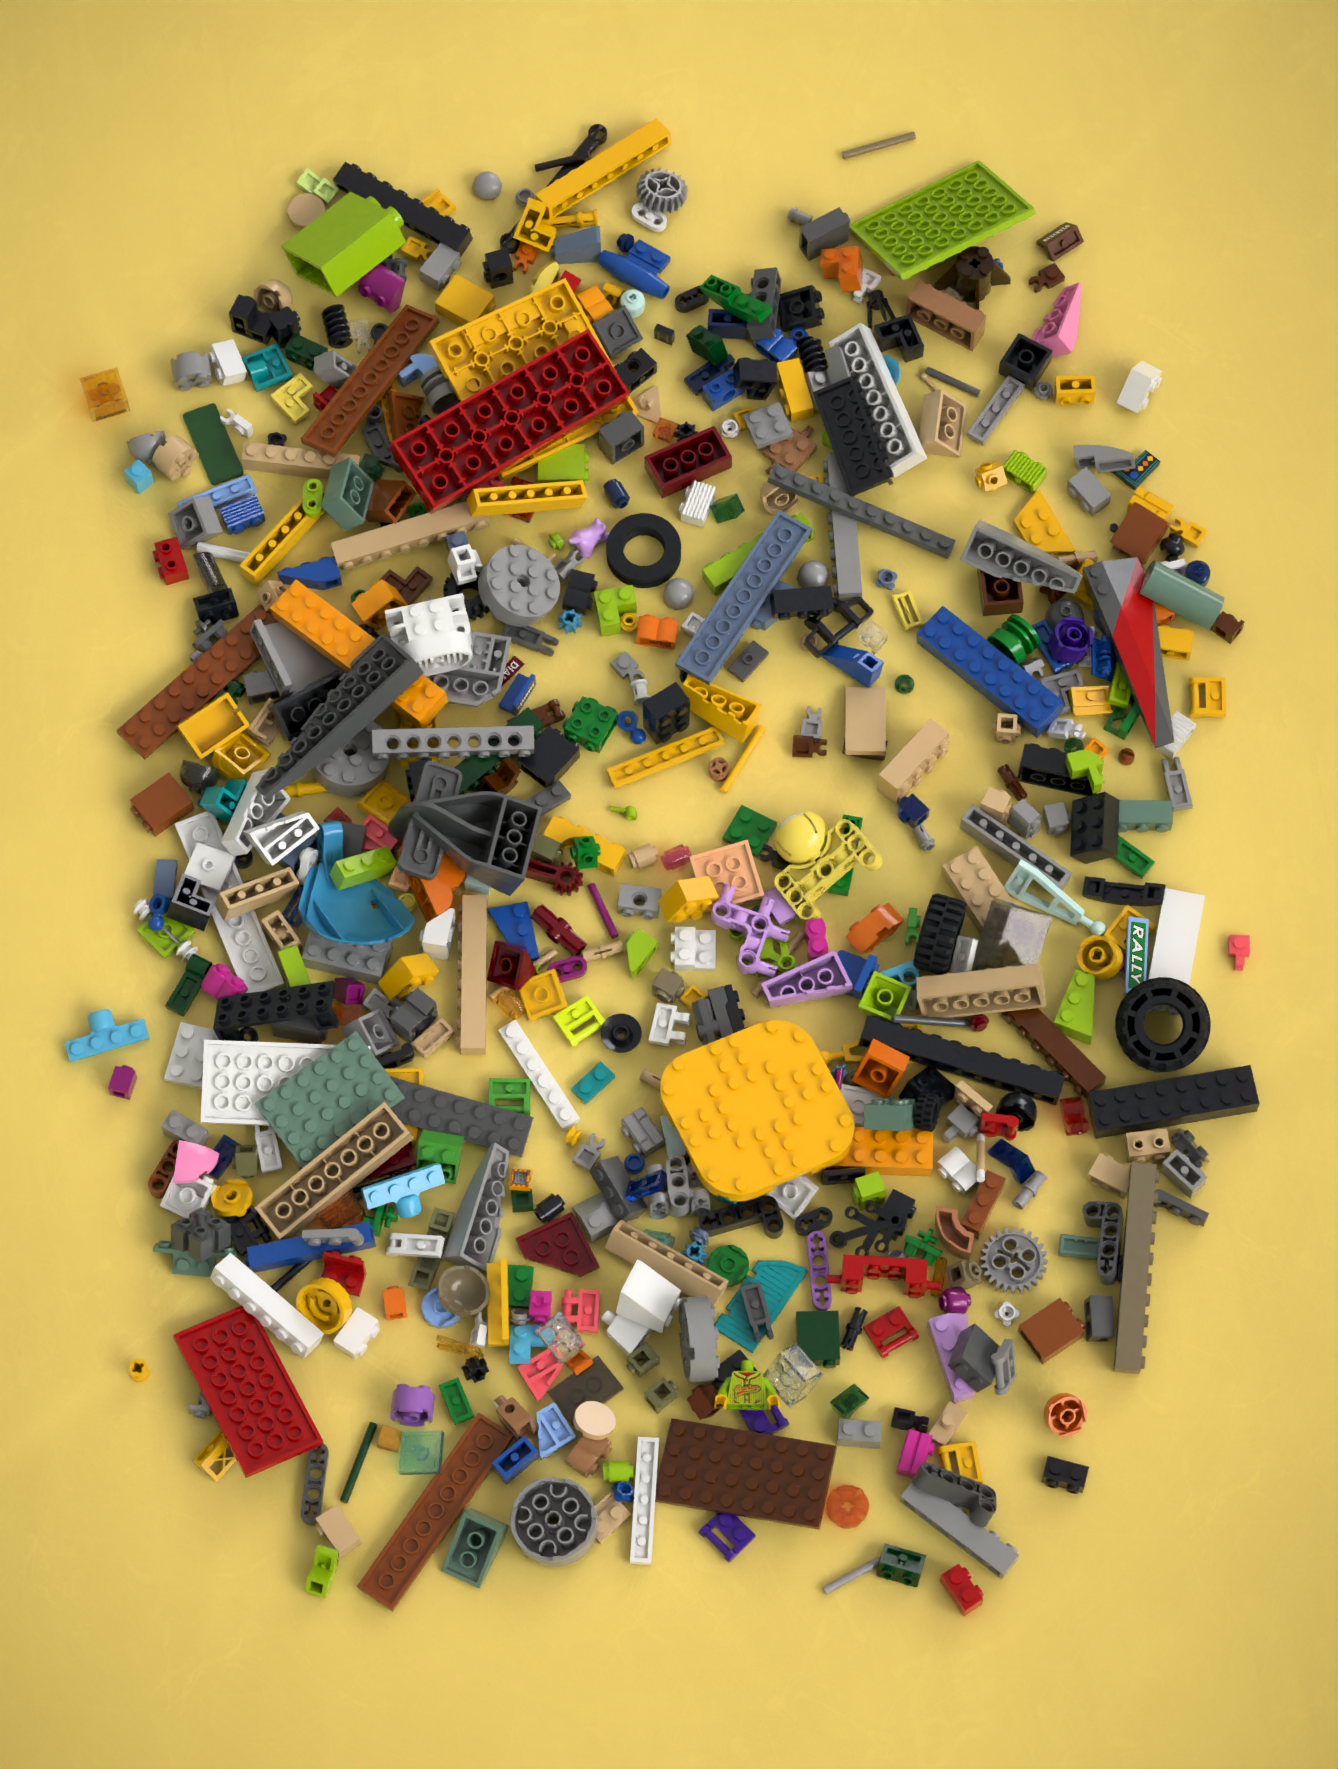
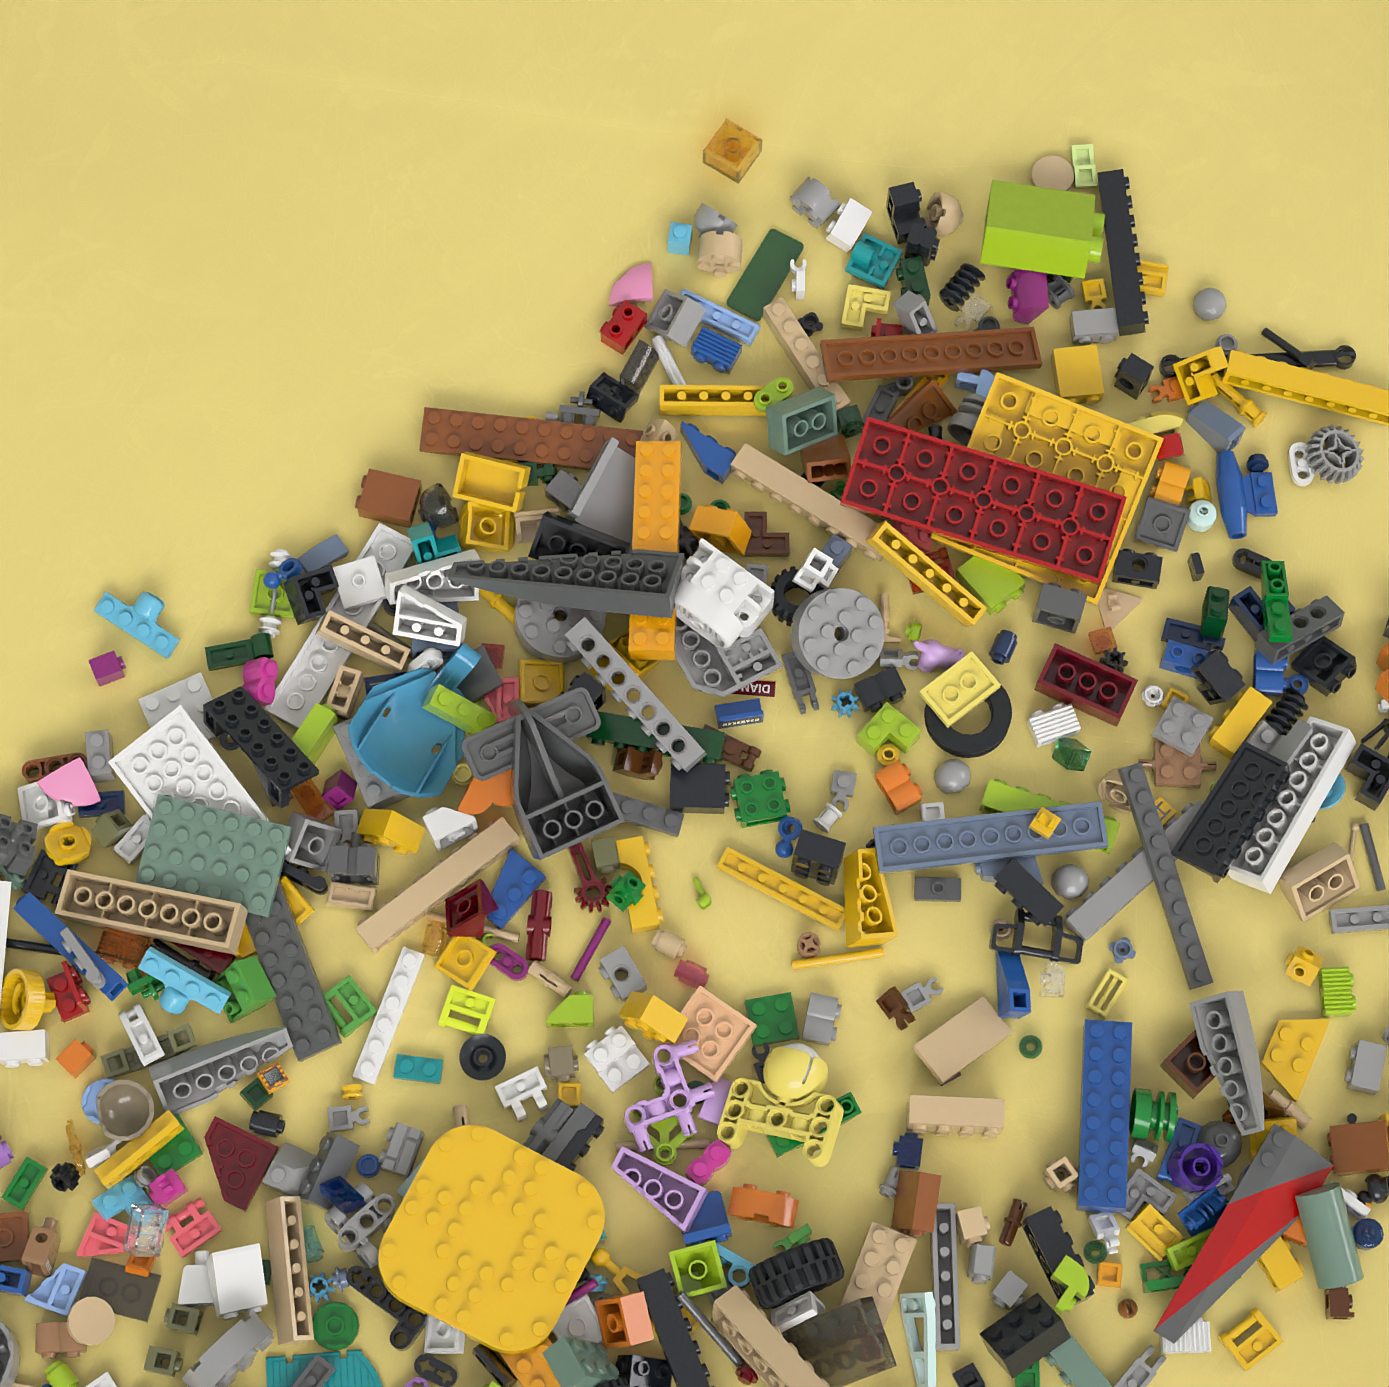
camera: 50 degrees right, 5 degrees up
none -> bright pink brick [609,263,653,306]
none -> light grey brick [802,993,842,1046]
none -> dark orange brick [891,1171,941,1237]
none -> light yellow plate [919,651,1001,728]
none -> yellow tile [1029,807,1061,839]

